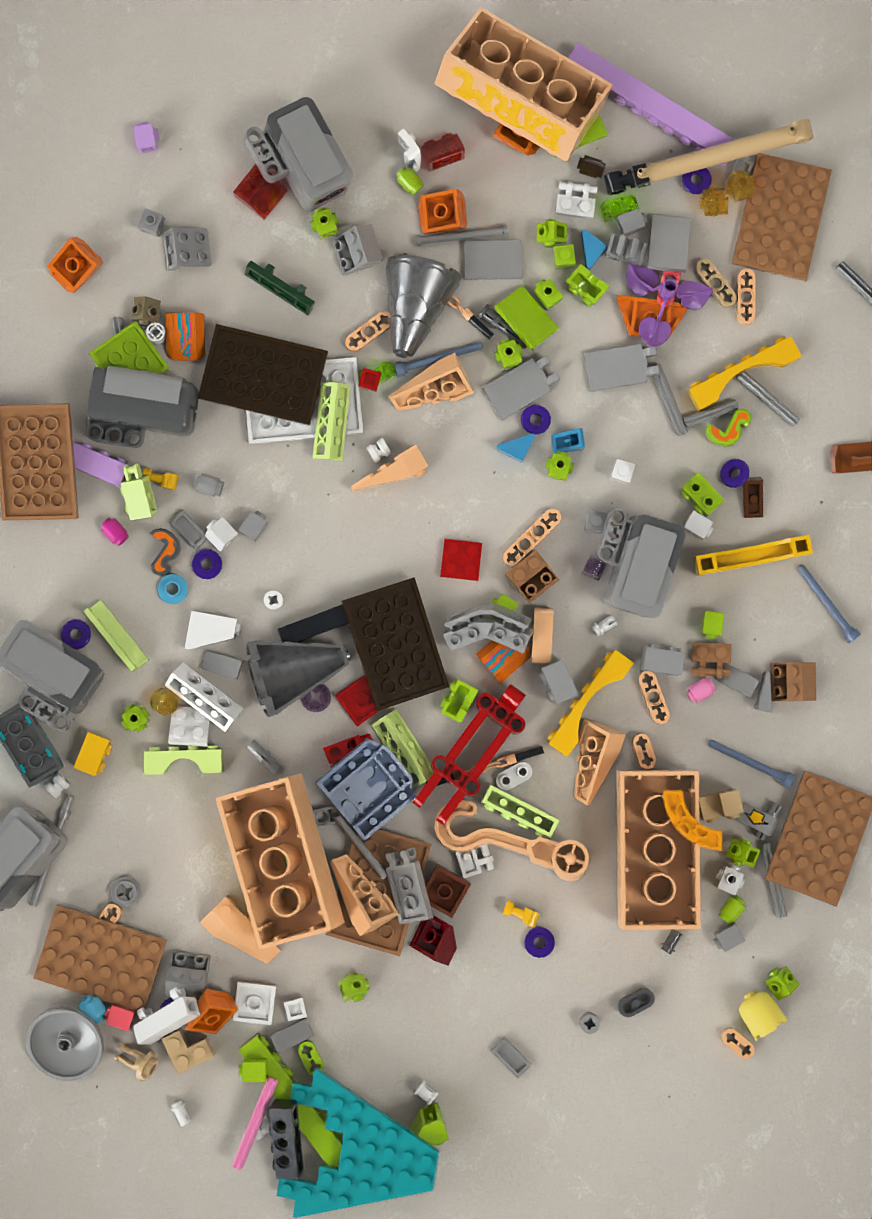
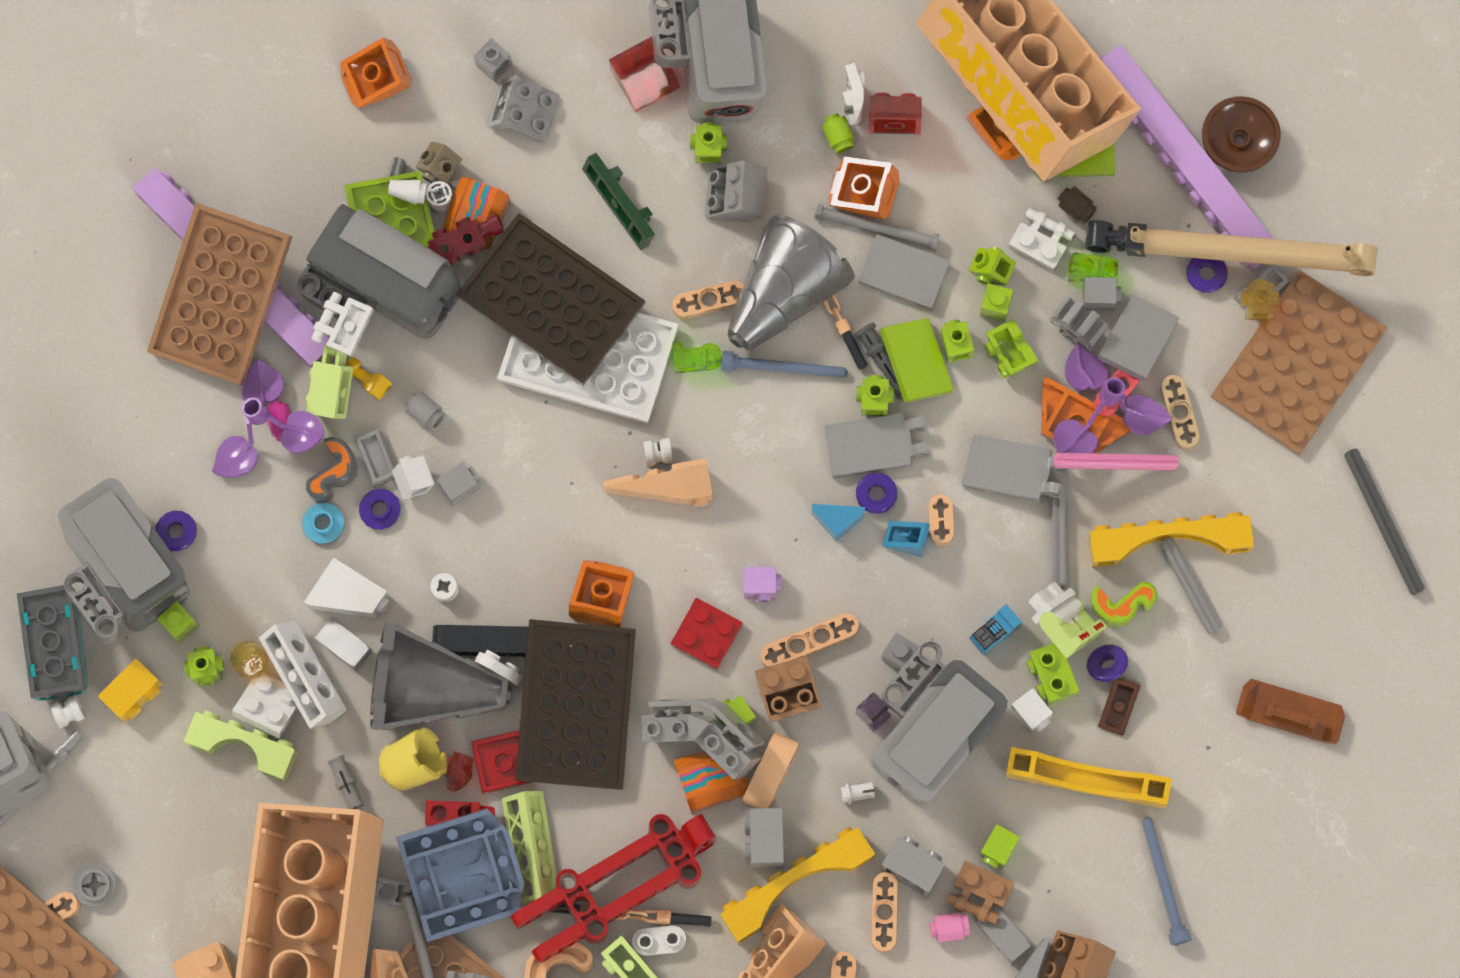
camera: 30 degrees right, 10 degrees down
yellowish green fence [83,600,149,672] -> none
clear purple gear [300,684,331,712] -> none
yellowish green fence [313,382,351,462] -> none
red tile [358,368,382,392] -> none
light nougat wedge [389,353,474,411] -> none
lime cylinder [440,679,479,723] -> none
lime brick [545,451,574,482] -> none
dark azure slope [581,230,607,270] -> none
white brick [610,459,635,485] -> none
light grey axle [683,400,738,427] -> none
clear yellow brick [699,187,728,217] -> none
light nougat beam [737,269,755,325] -> none
none -> lime brick [157,601,200,643]
none -> medium lavender plant [212,359,324,478]
none -> white plate [311,292,374,357]
none -> light yellow cylinder [379,727,448,791]
none -> white cone [388,179,427,206]
none -> dark red brick [427,213,505,265]
none -> clear red rock [444,751,474,792]
none -> white plate [475,650,523,686]
none -> orange slope [569,560,635,627]
none -> lavender brick [744,567,782,602]
none -> light nougat beam [928,494,954,546]
none -> leg [969,604,1022,655]
none -> hips [1028,582,1108,659]
none -> bright pink axle [1053,453,1179,470]
none -> reddish brown dish [1202,96,1281,173]

